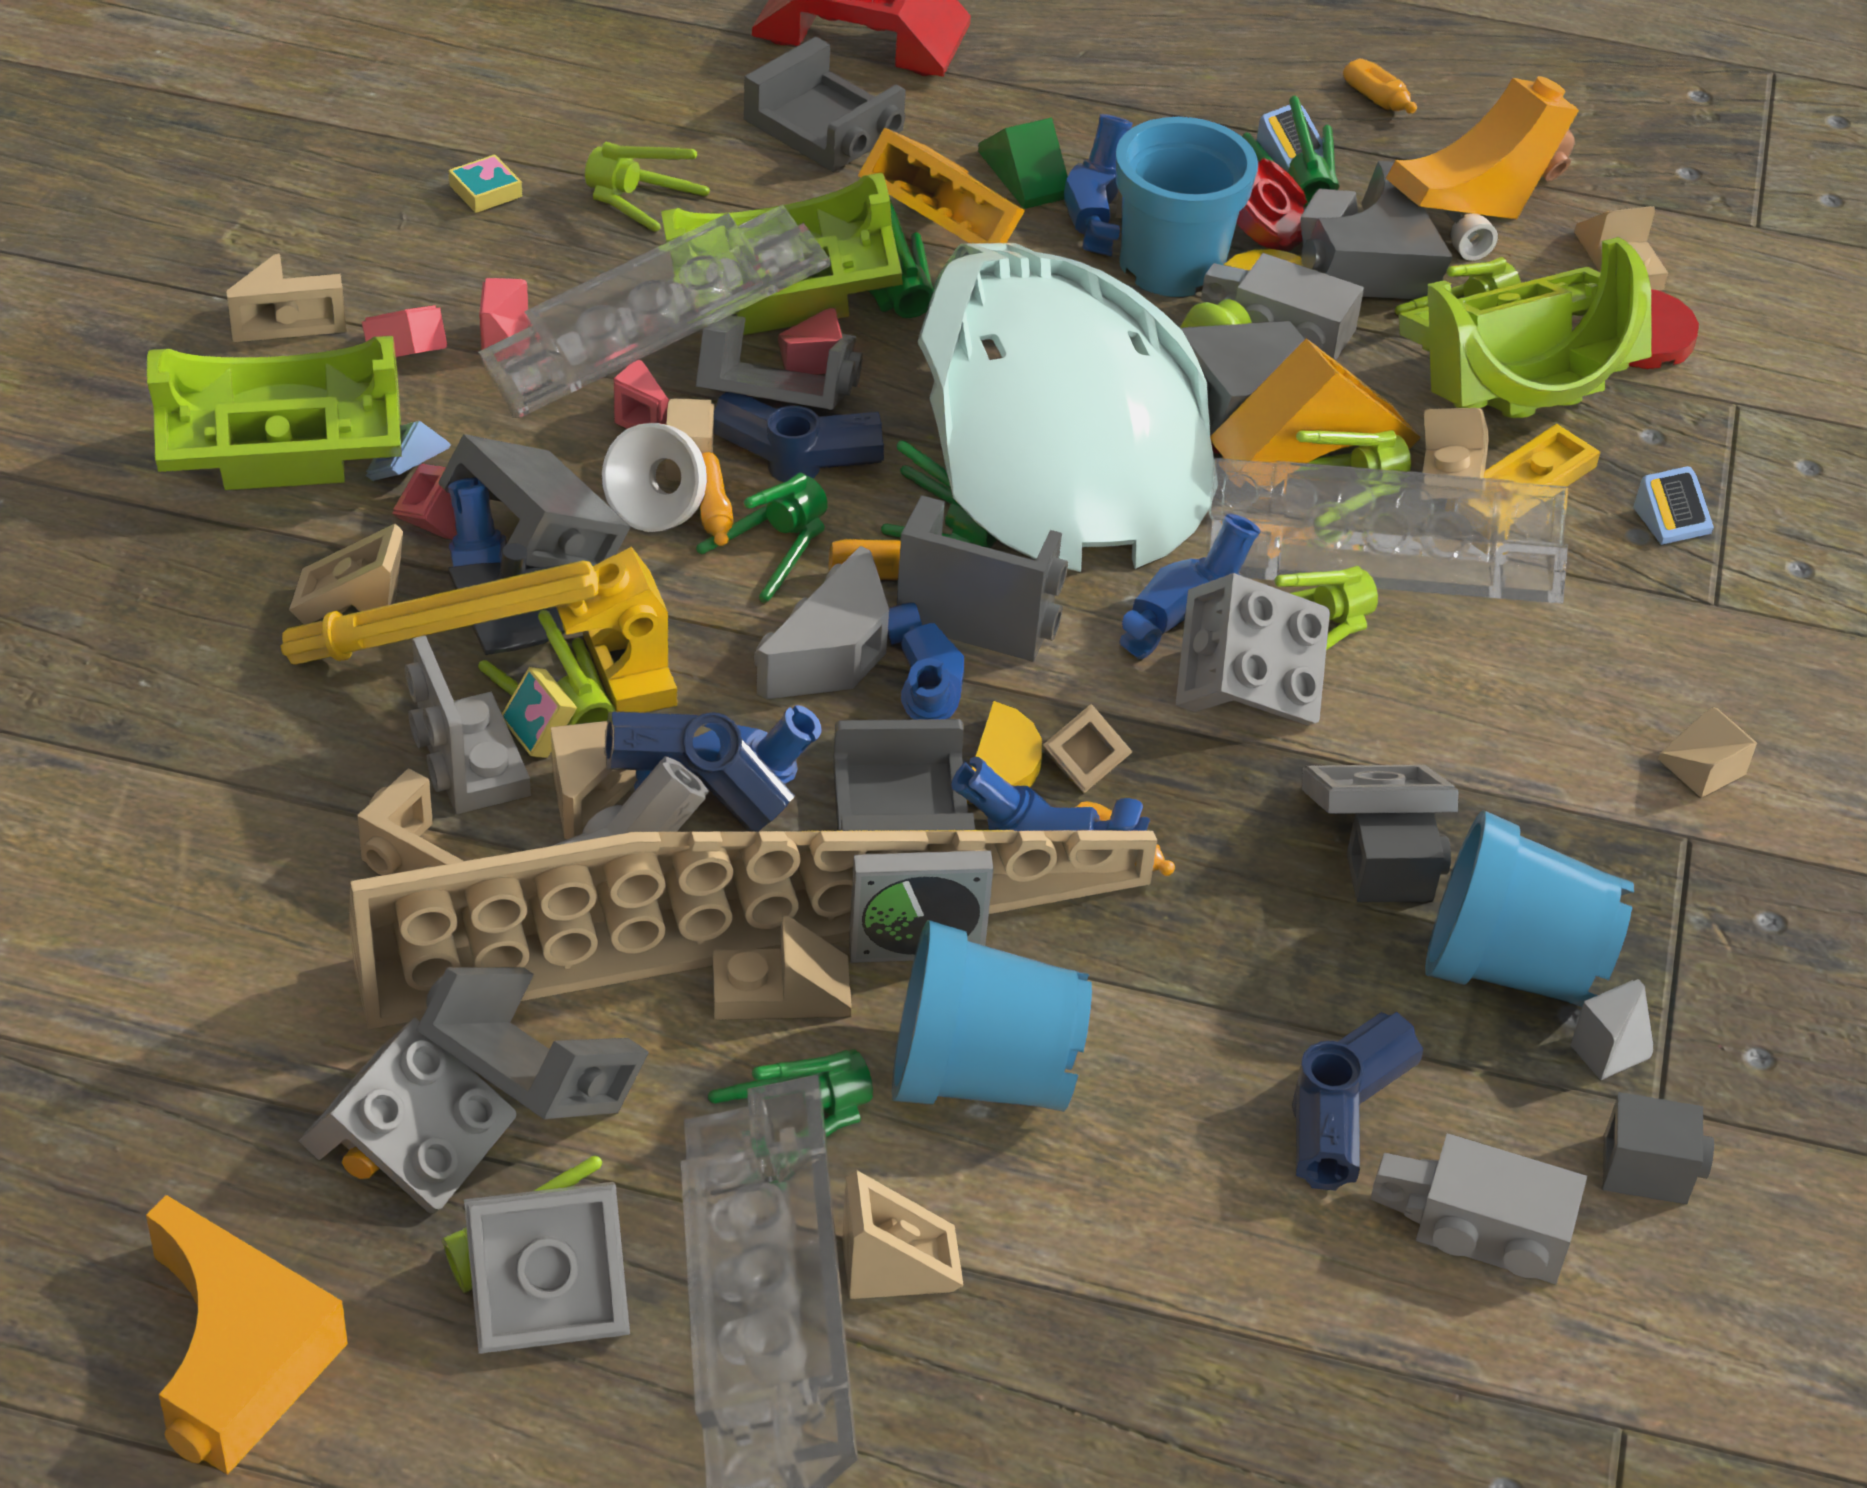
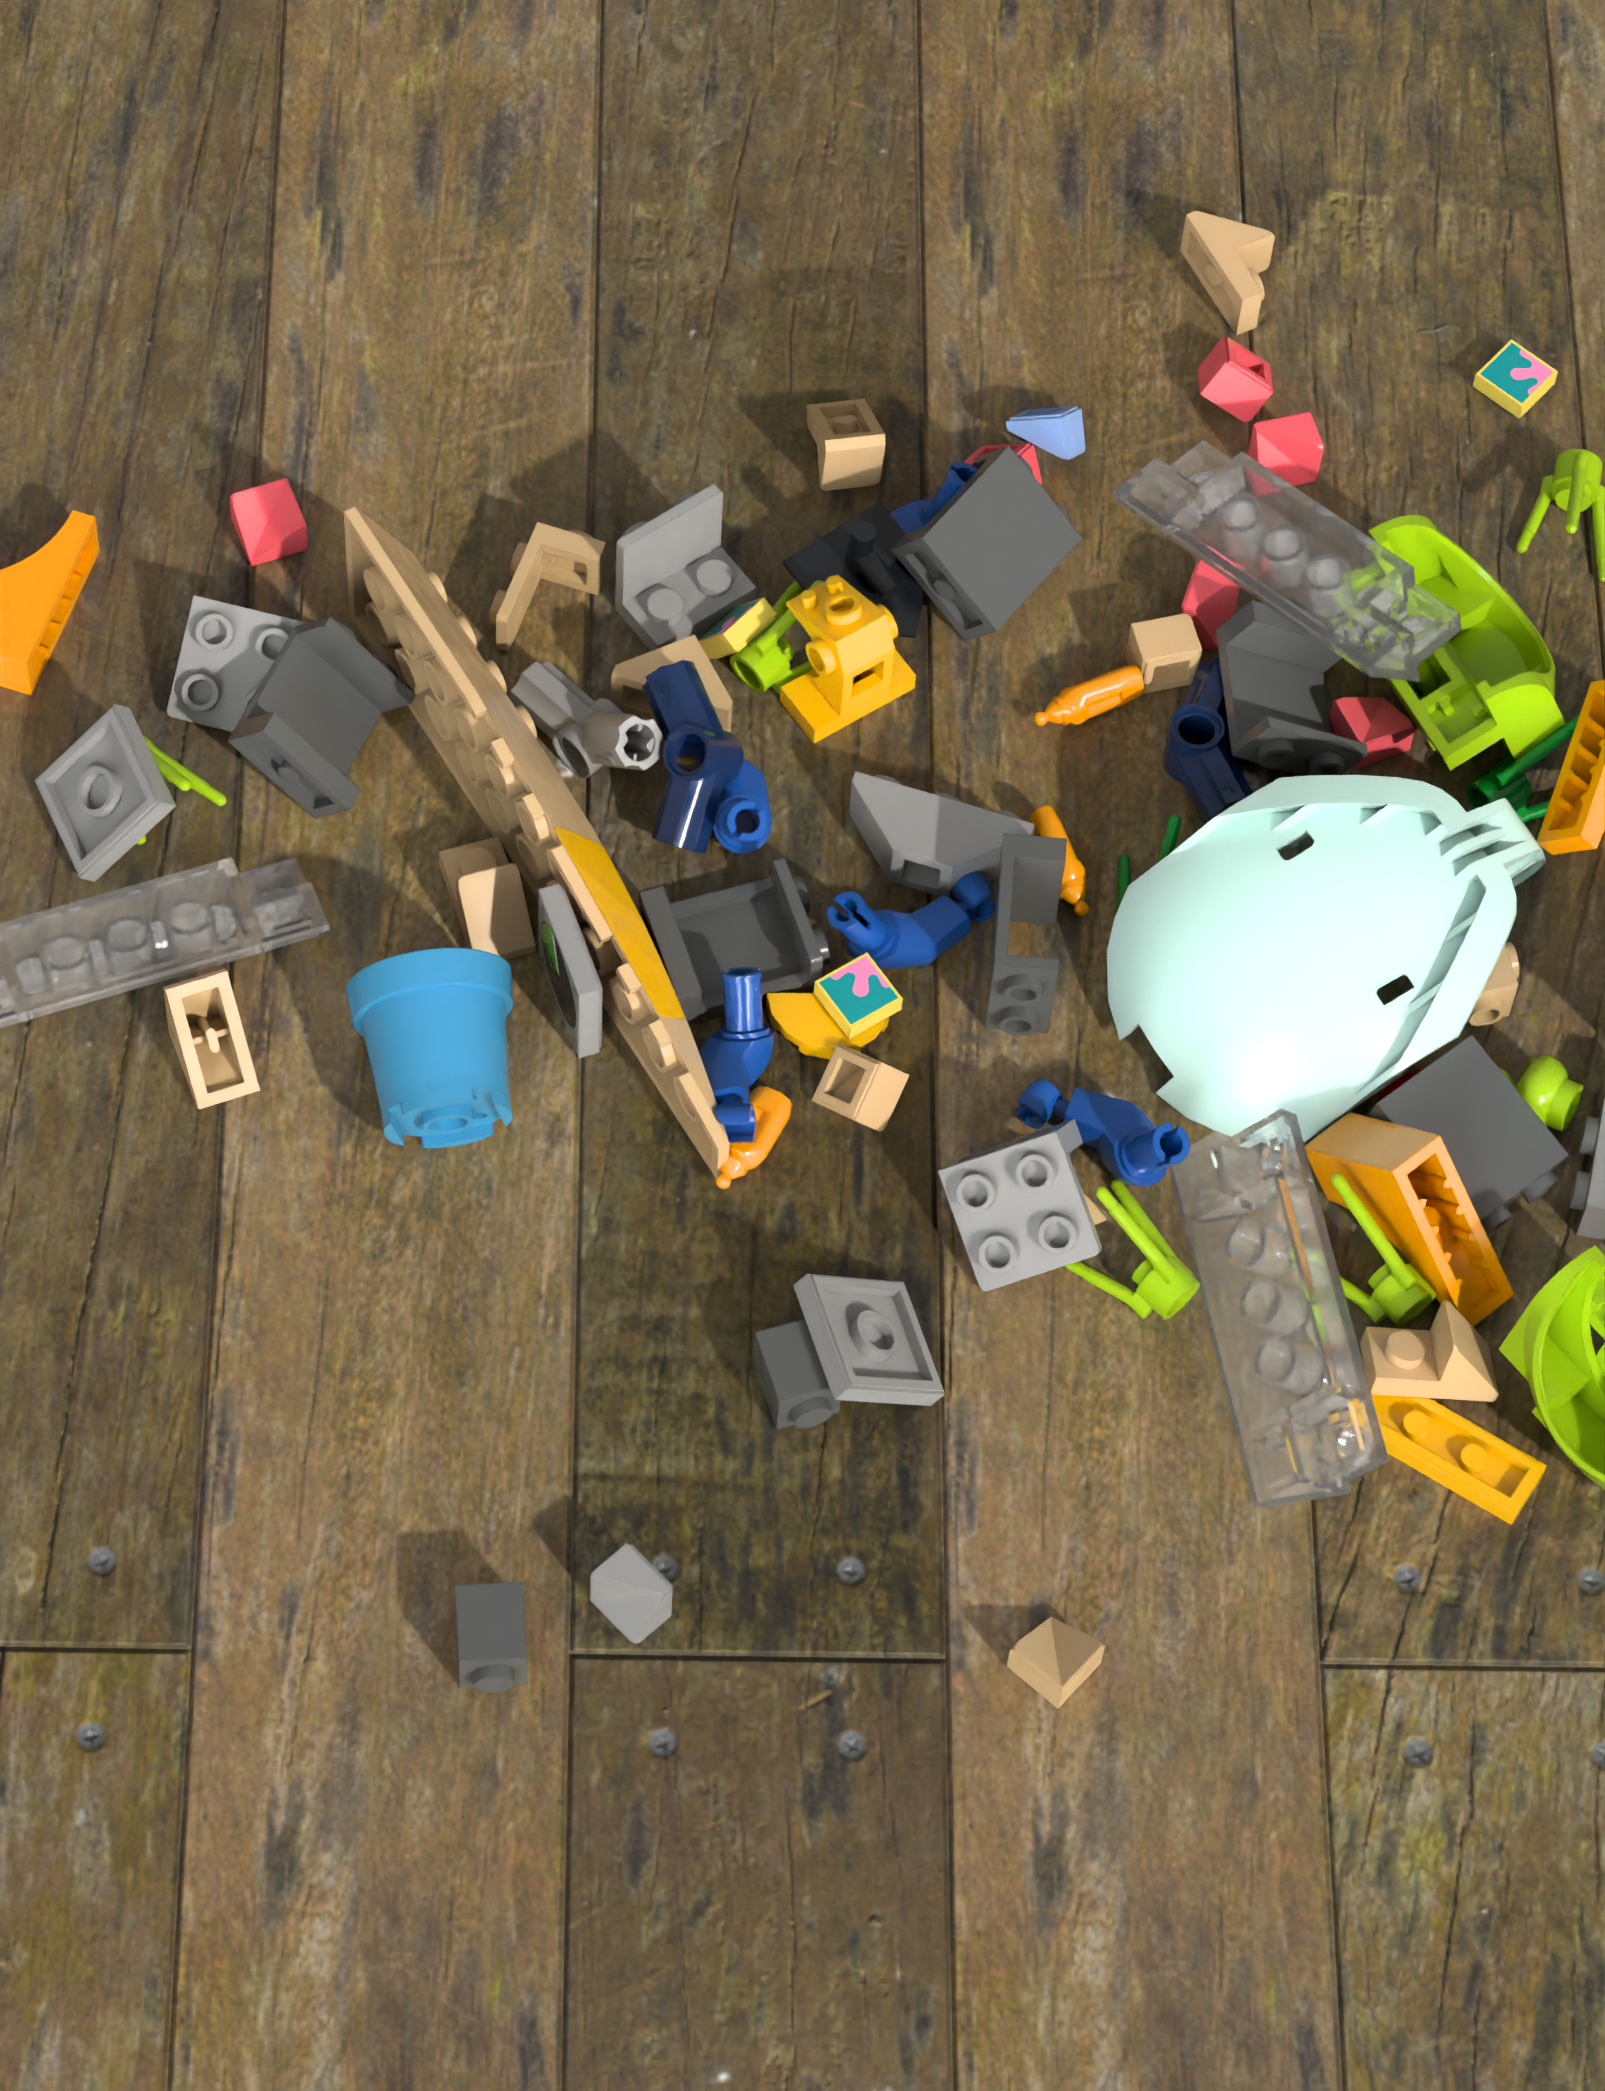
camera: 75 degrees right, 15 degrees up
lime piece [147,336,402,490] -> none
yellow axle [280,561,599,665] -> none
white piece [602,423,707,532] -> none
green plant [696,472,828,603] -> none
green plant [708,1049,873,1190] -> none
dark blue piece [1292,1012,1423,1191] -> none
light grey hinge [1371,1133,1587,1285] -> none
dark azure piece [1425,810,1634,1007] -> none
slope [1633,466,1714,545] -> none
none -> coral slope [229,478,308,567]
none -> tile [813,952,903,1039]

